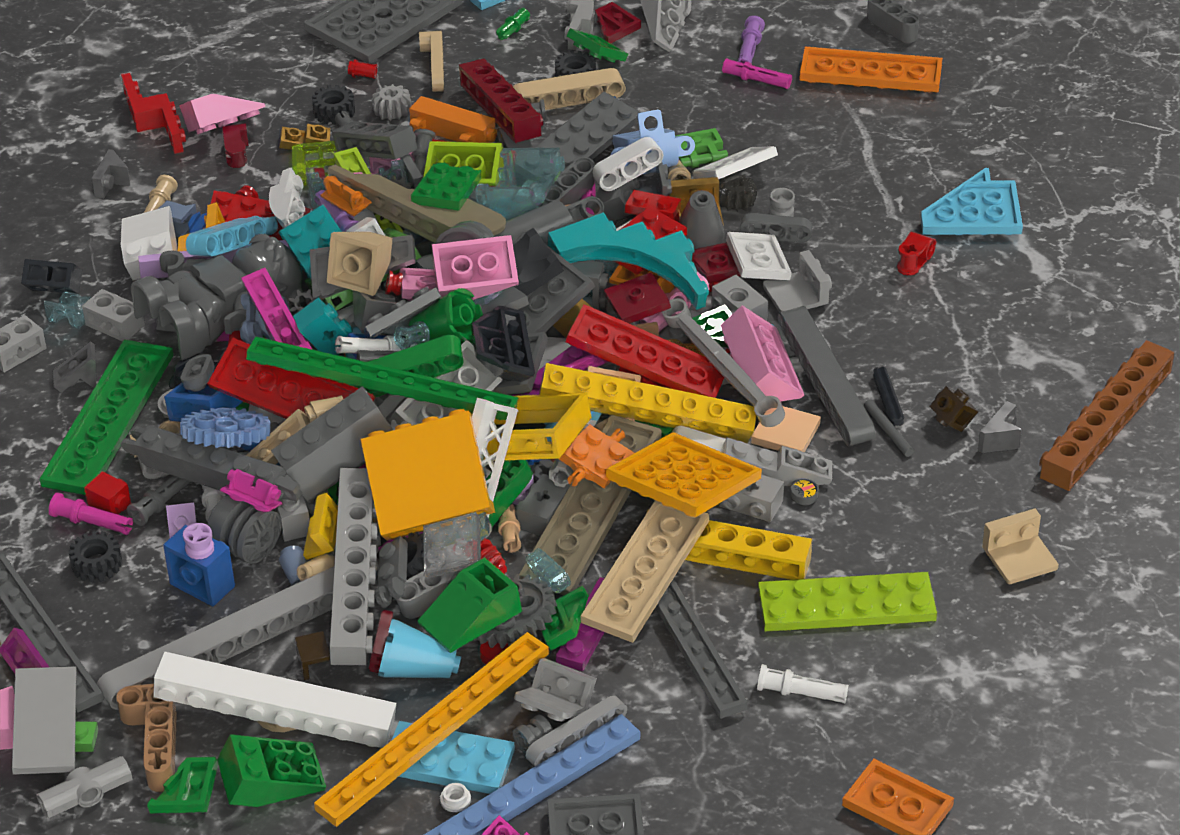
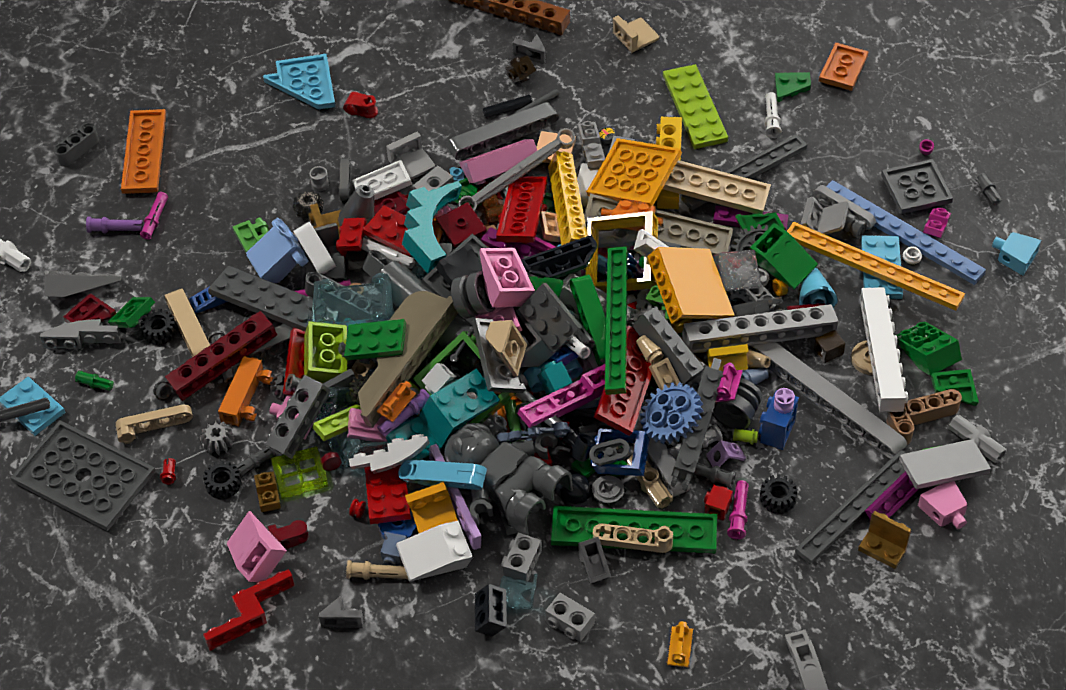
camera: 100 degrees left, 10 degrees up
clear light blue beam [525,548,571,594] -> none
white tile [693,146,778,179] -> none
none -> tan beam [593,524,673,553]
none -> green wing [775,72,811,102]

